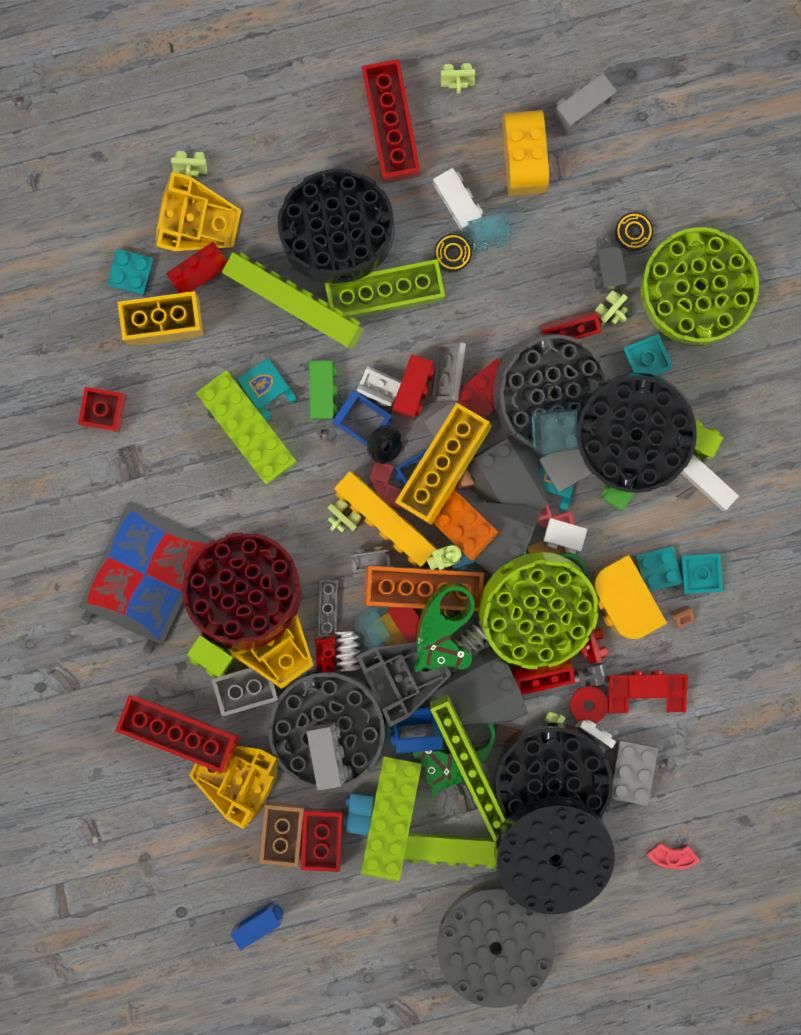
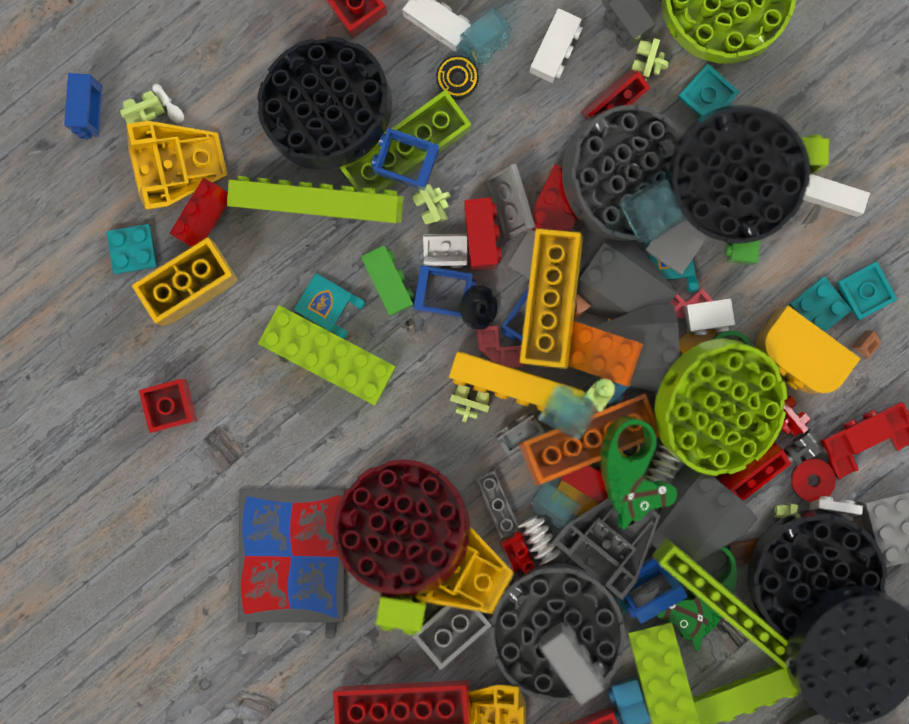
camera: 25 degrees left, 0 degrees up
none -> blue window [64,73,102,139]
none -> white piece [152,84,184,124]
none -> blue window [371,128,439,191]
none -> yellowish green hips [412,184,450,224]
none -> white brick [529,8,583,83]
none -> clear light blue brick [538,385,598,440]

